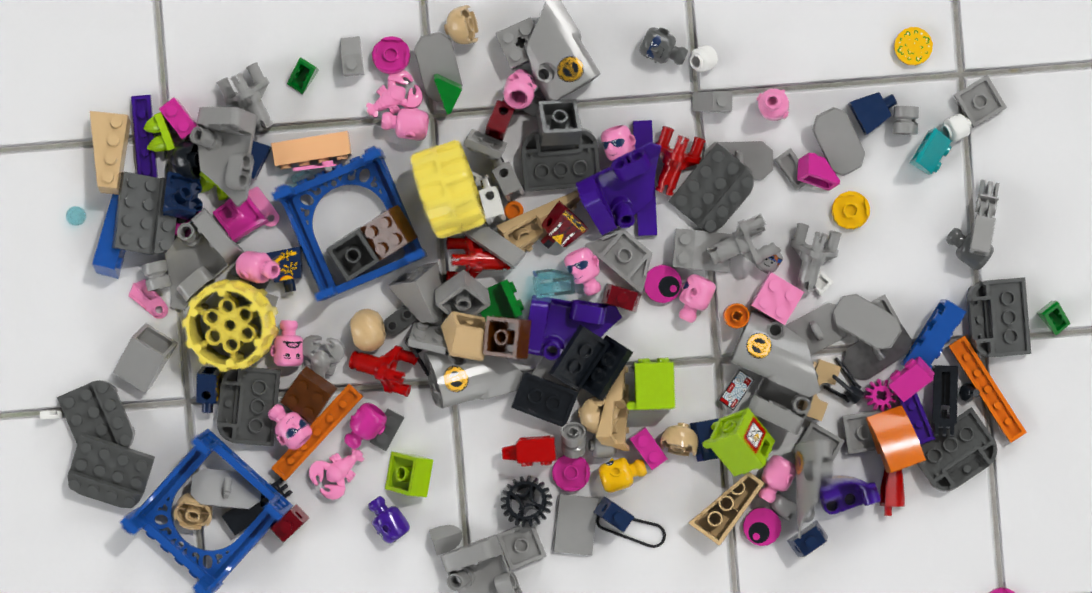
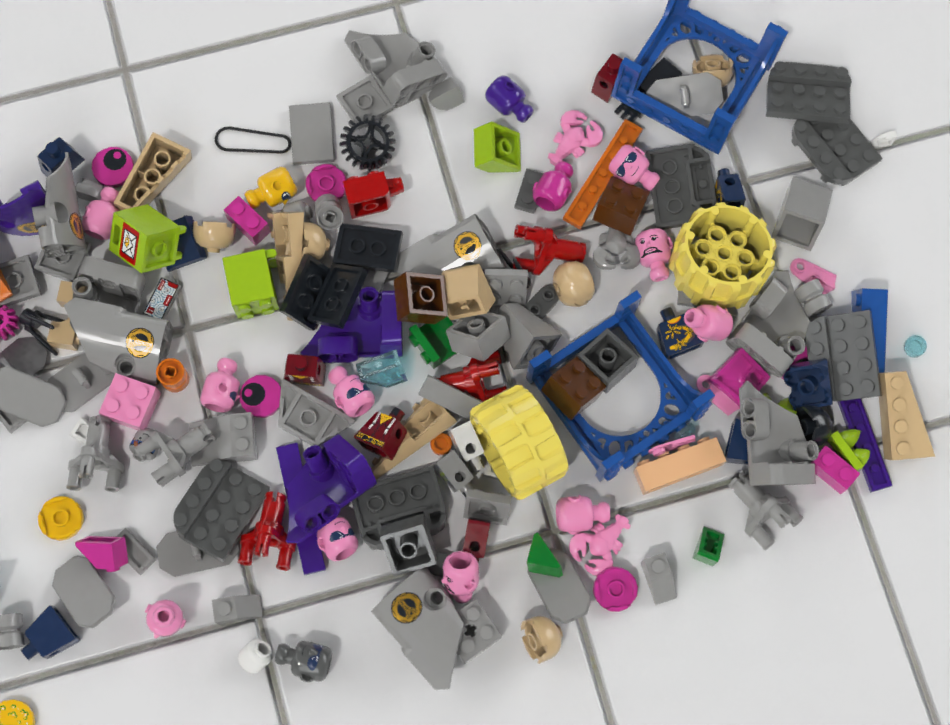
camera: 165 degrees right, 15 degrees down
dark blue torso [593,496,634,533] -> none

